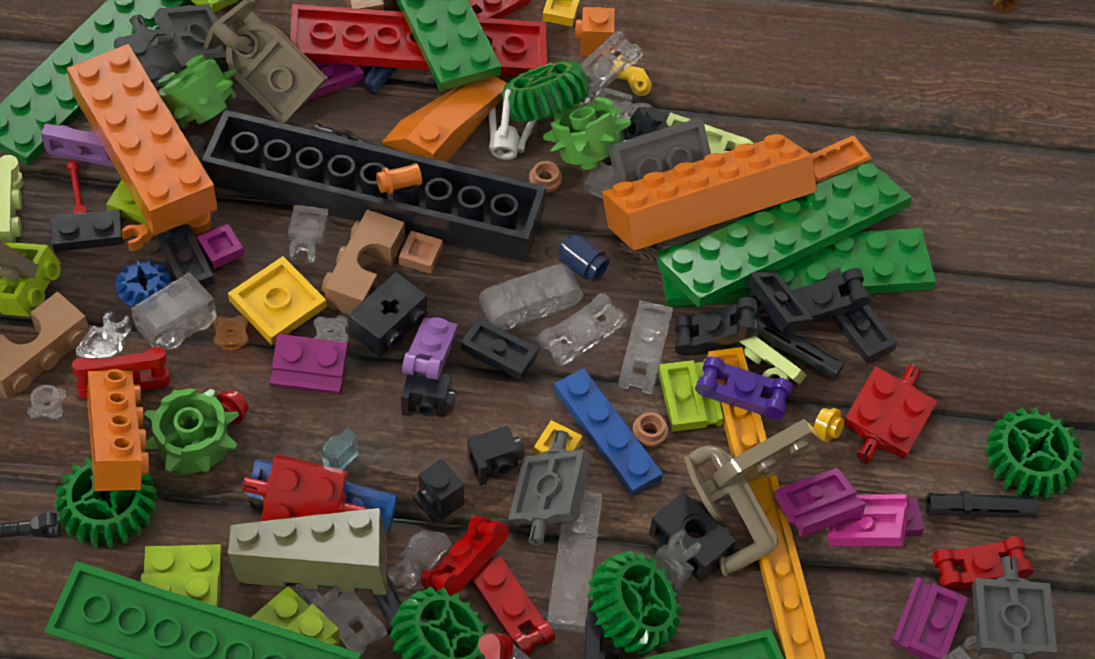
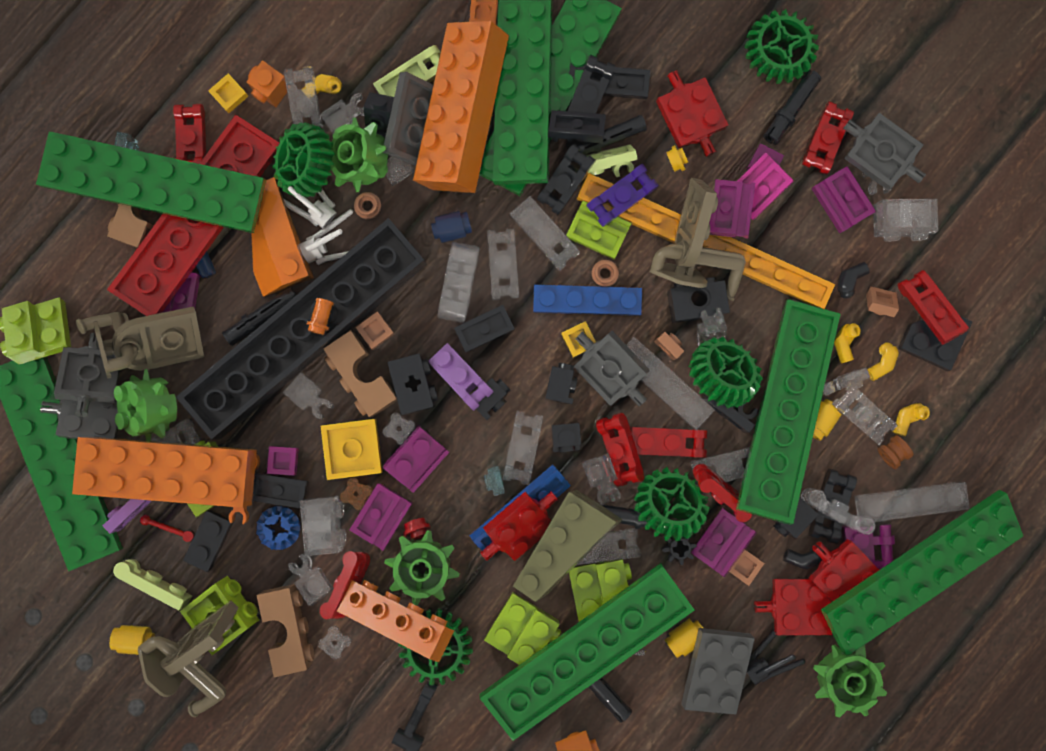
camera: 50 degrees left, 30 degrees up
none -> white plant [299,209,353,265]
none -> magenta plate [349,483,413,551]
none -> clear plate [502,411,543,485]
none -> nougat plate [654,332,684,360]

